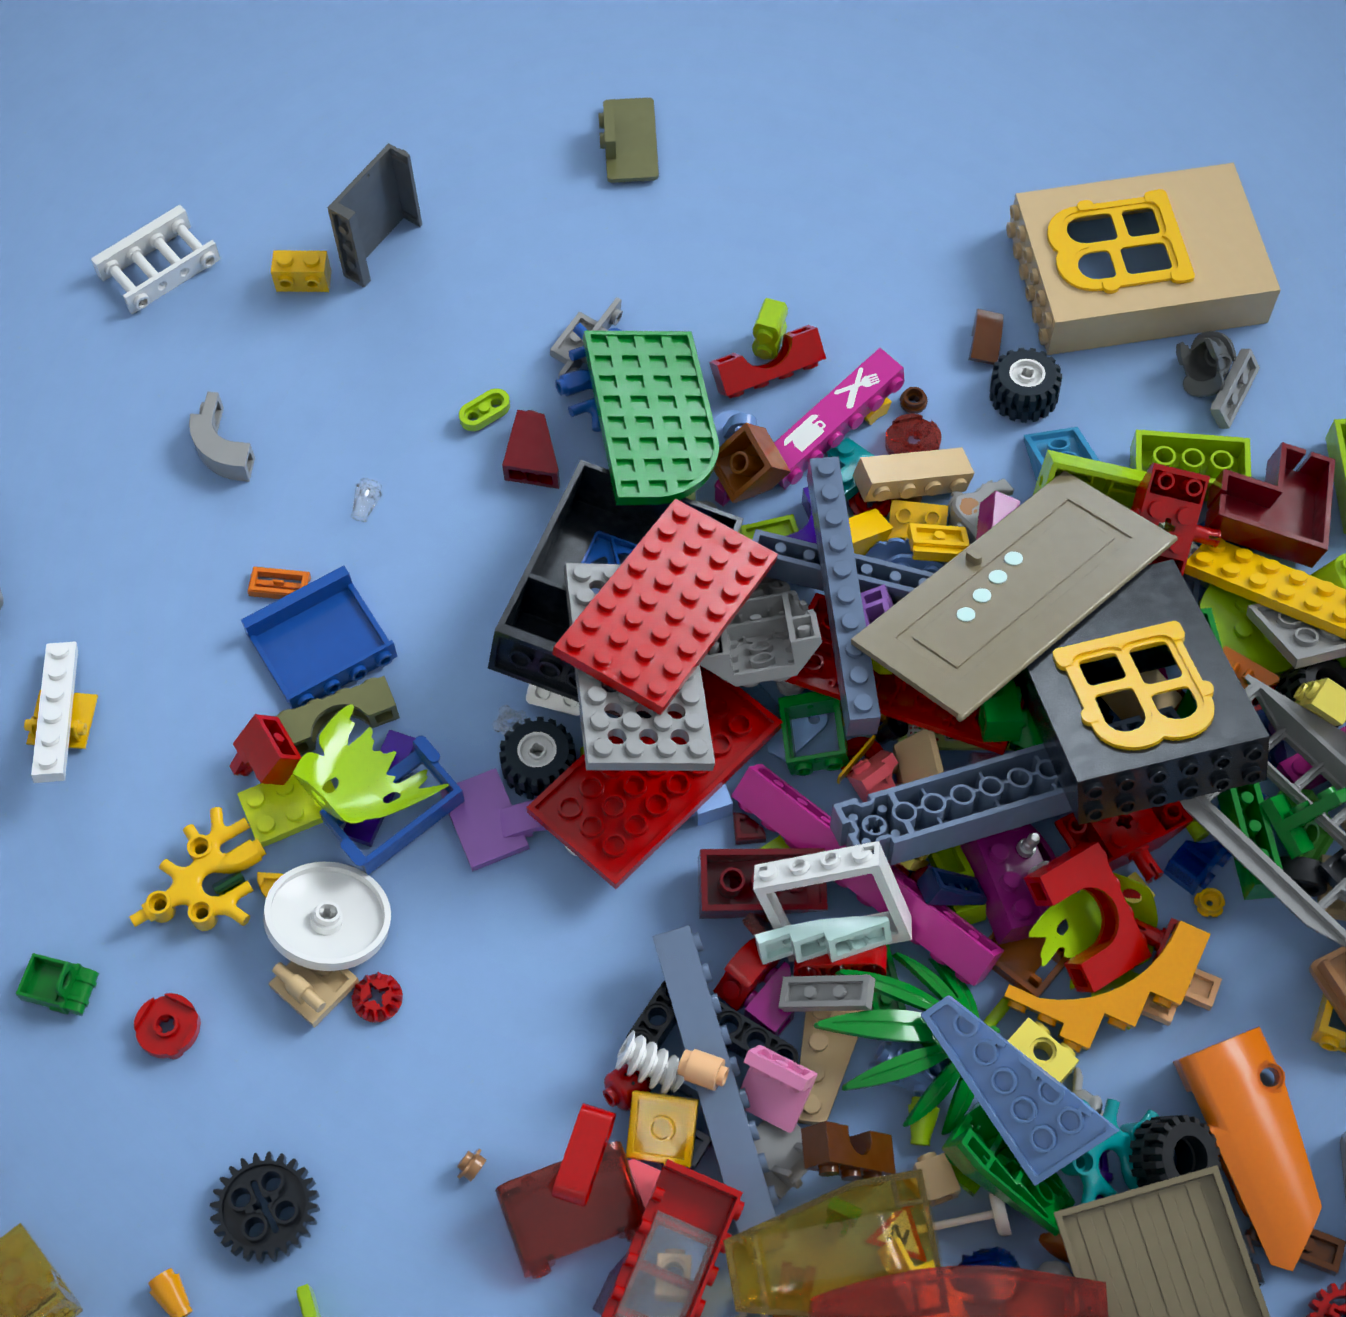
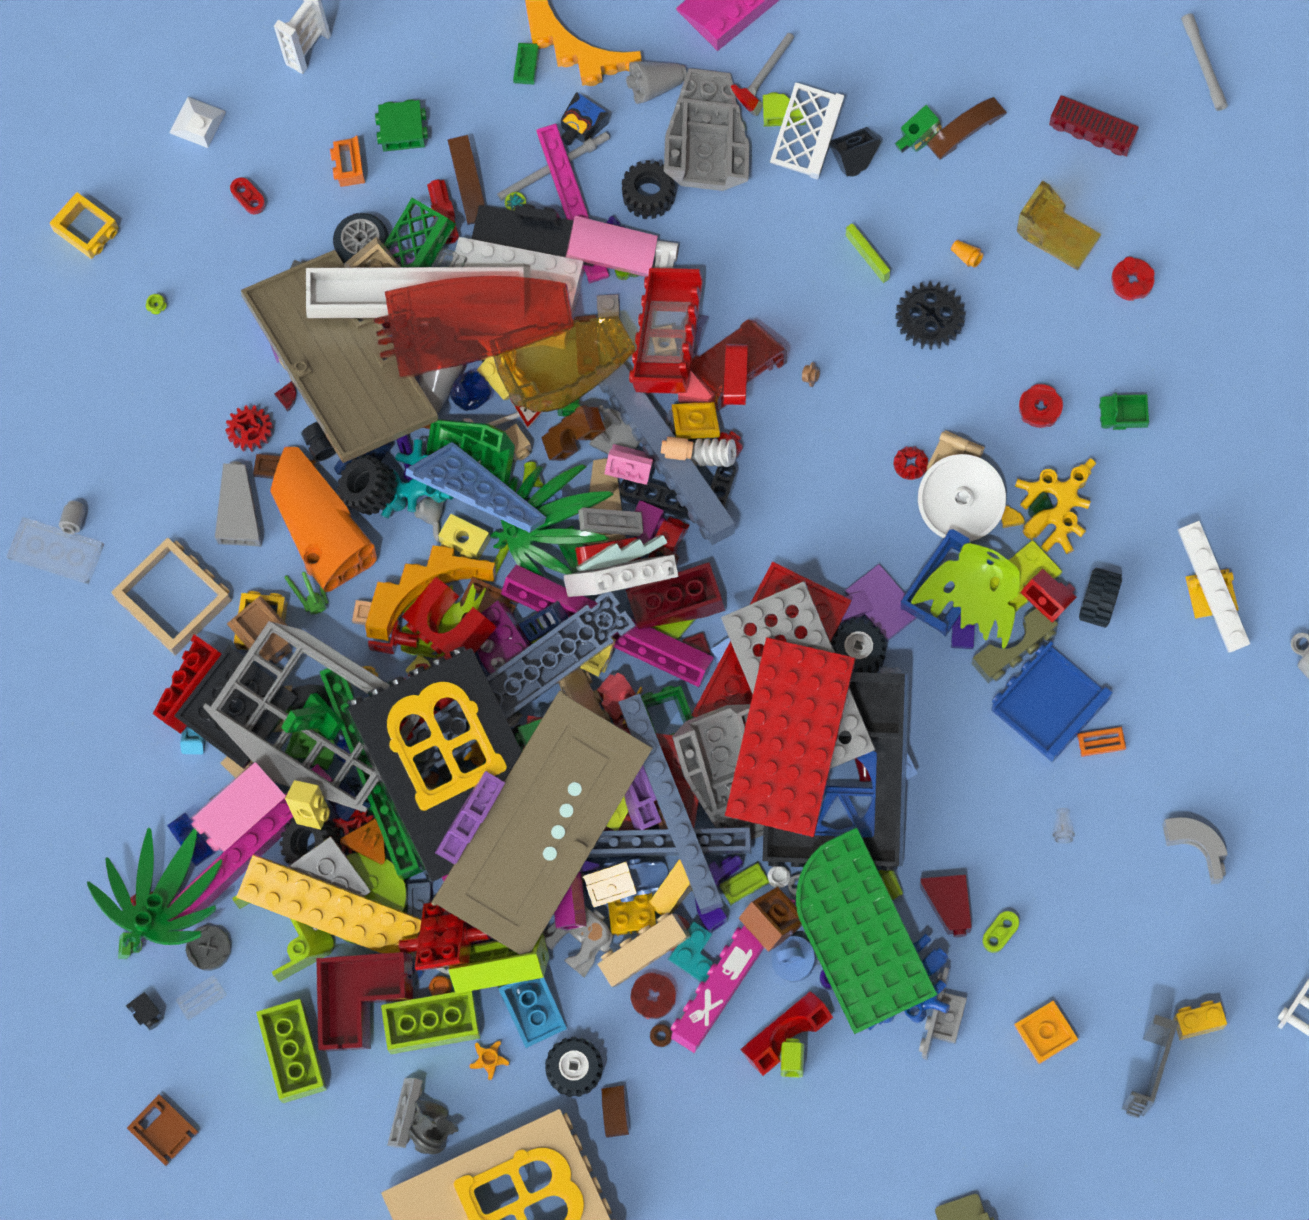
camera: 170 degrees right, 10 degrees up
none -> bright green plant [284,572,329,615]
none -> medium lavender slope [435,771,505,864]
none -> light orange animal [469,1041,509,1080]
none -> light orange plate [1014,1001,1079,1064]
none -> black wheel [1079,567,1122,628]

